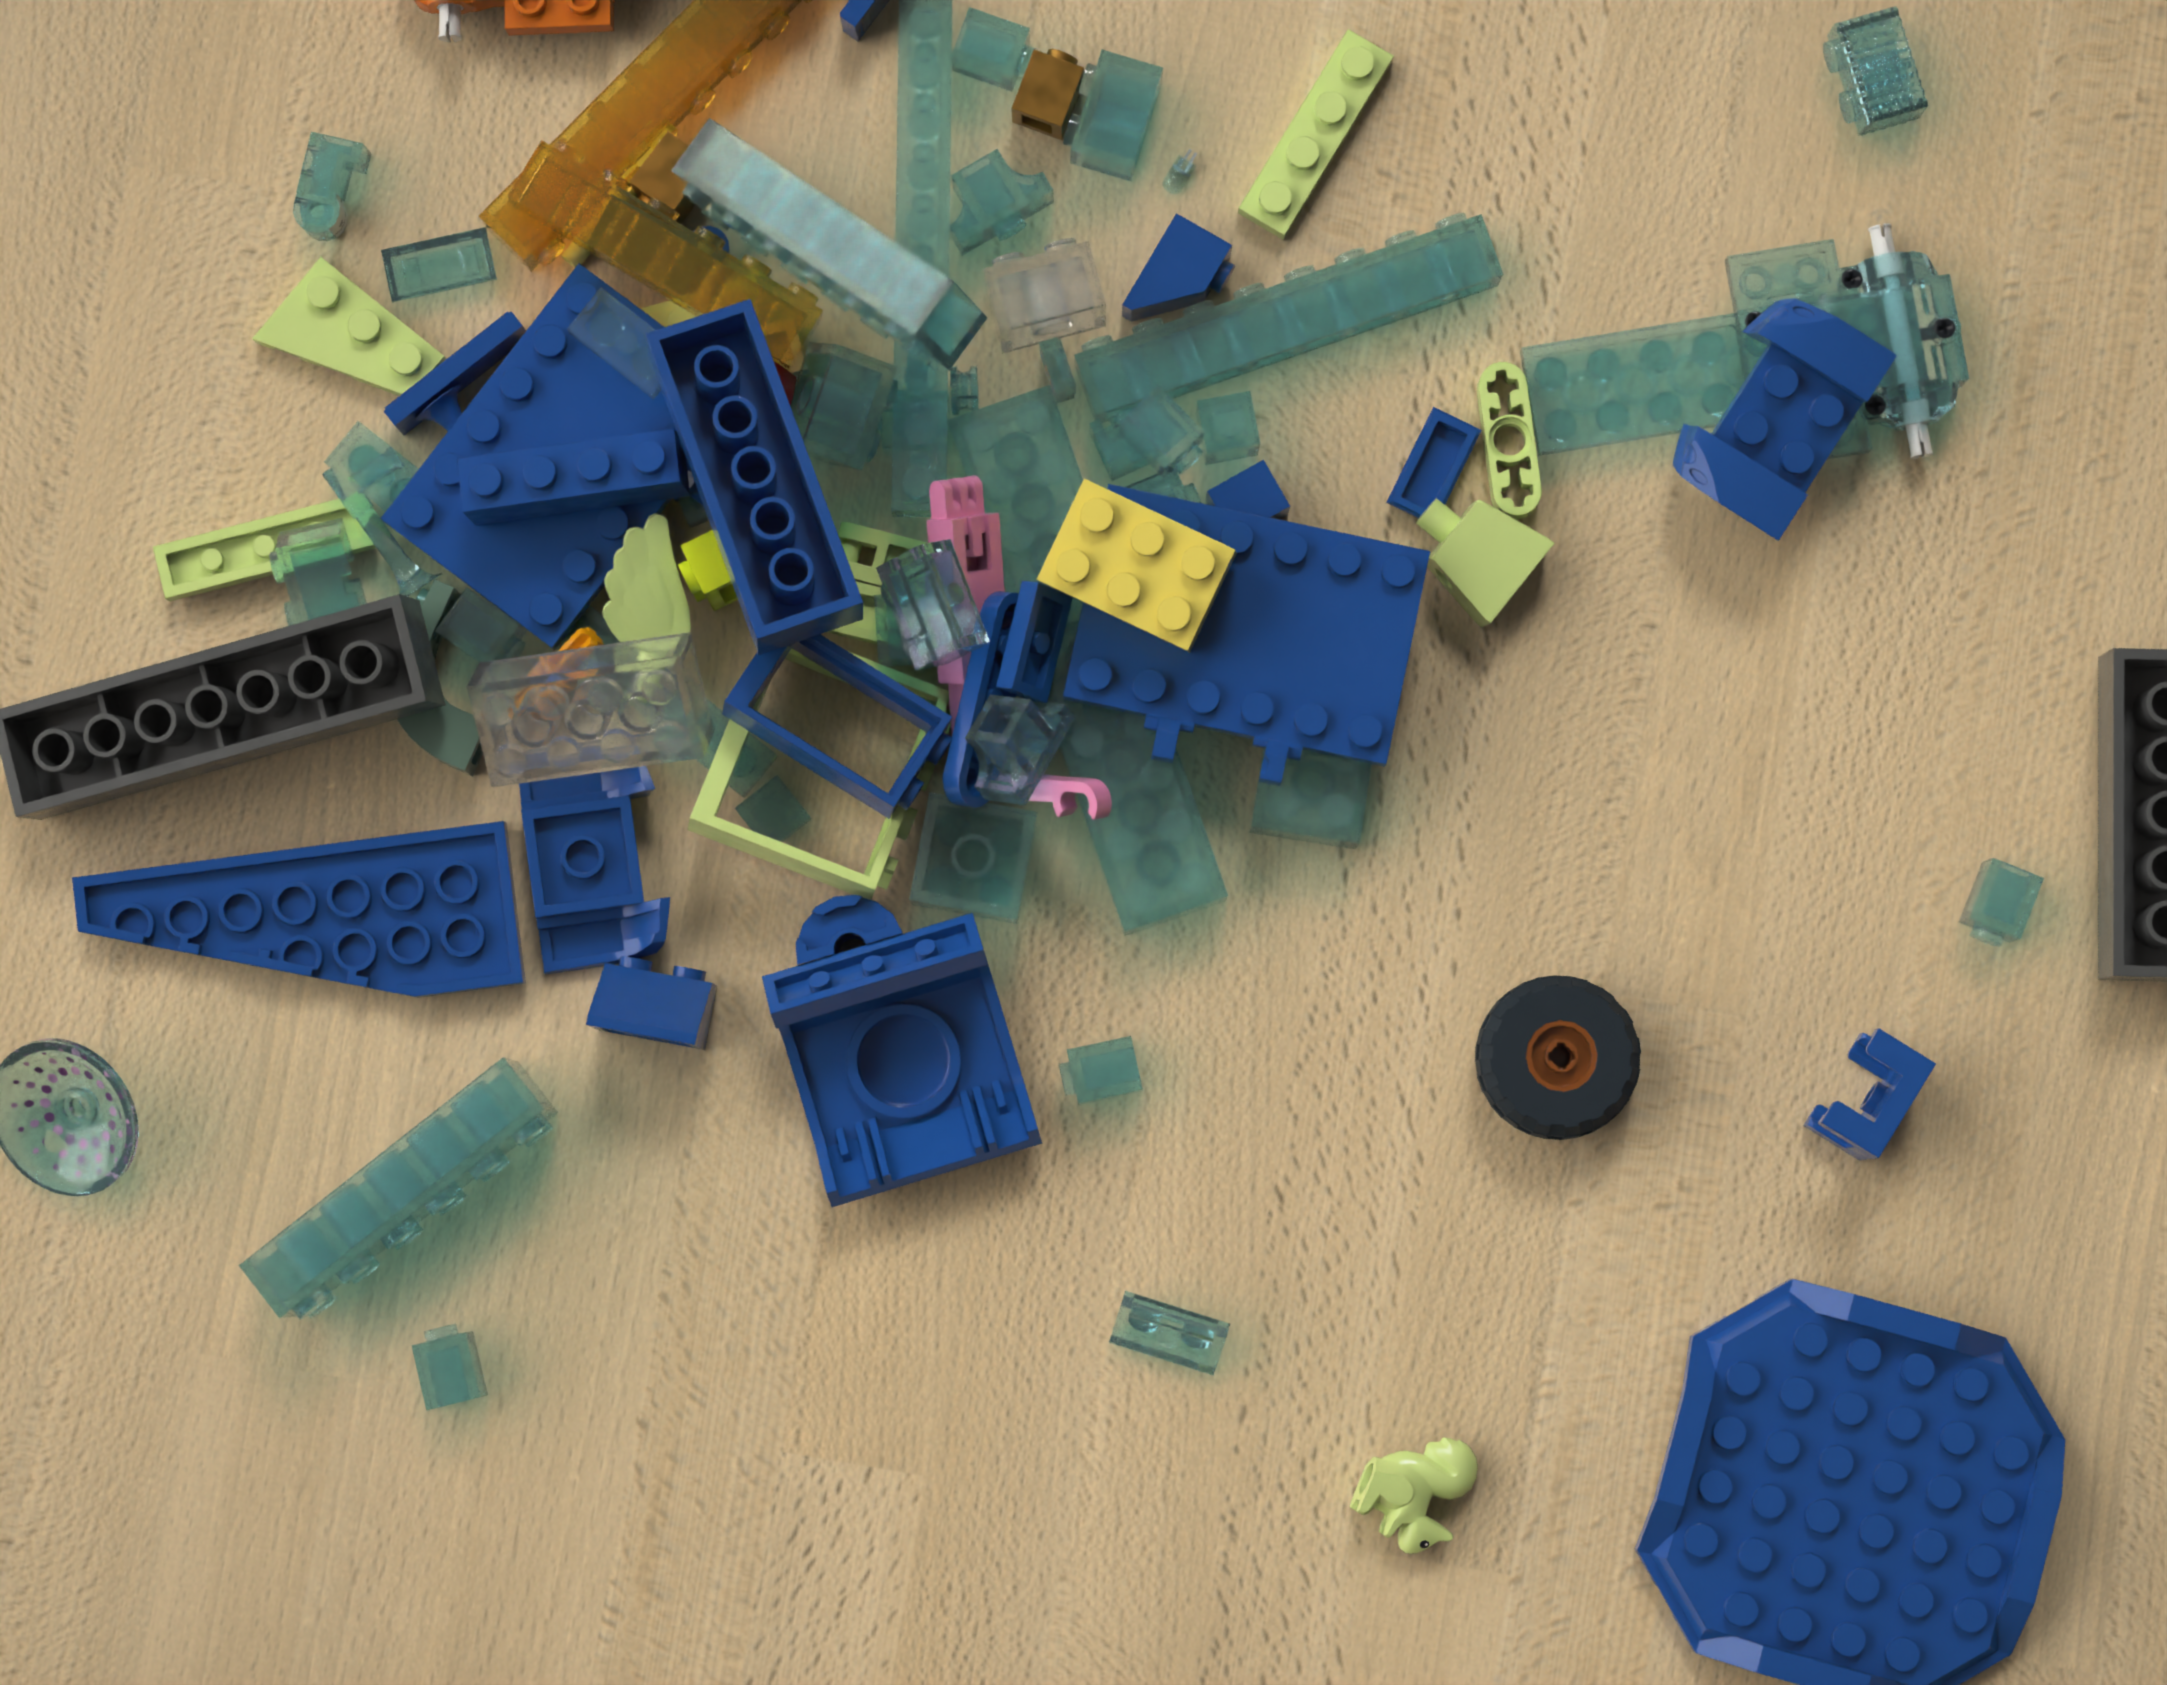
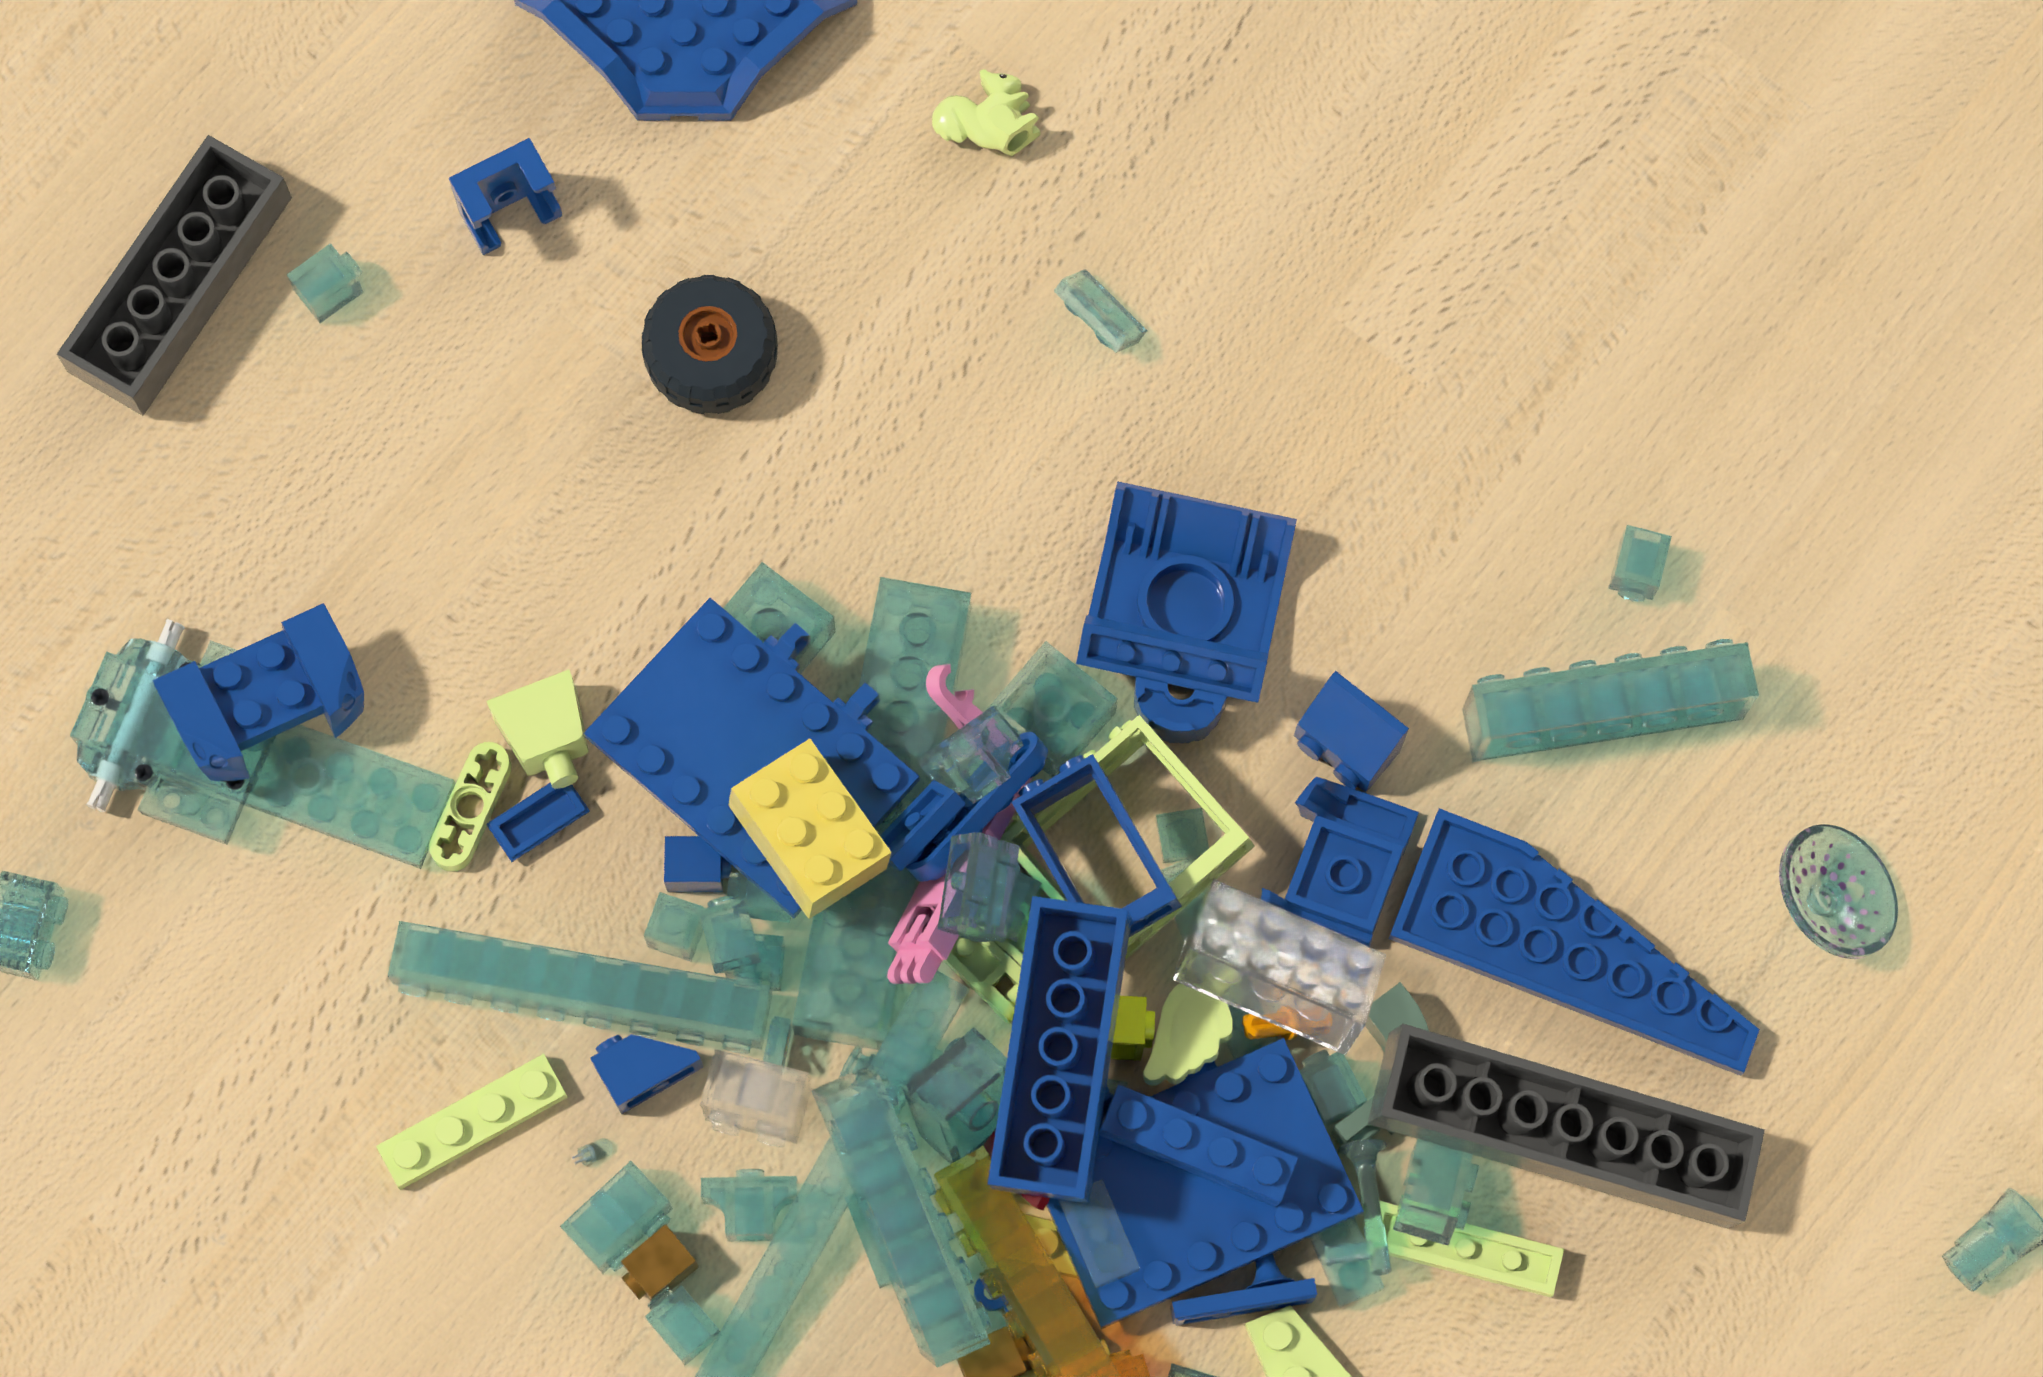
camera: 155 degrees left, 10 degrees down
clear light blue brick [1059,1036,1143,1105] -> none

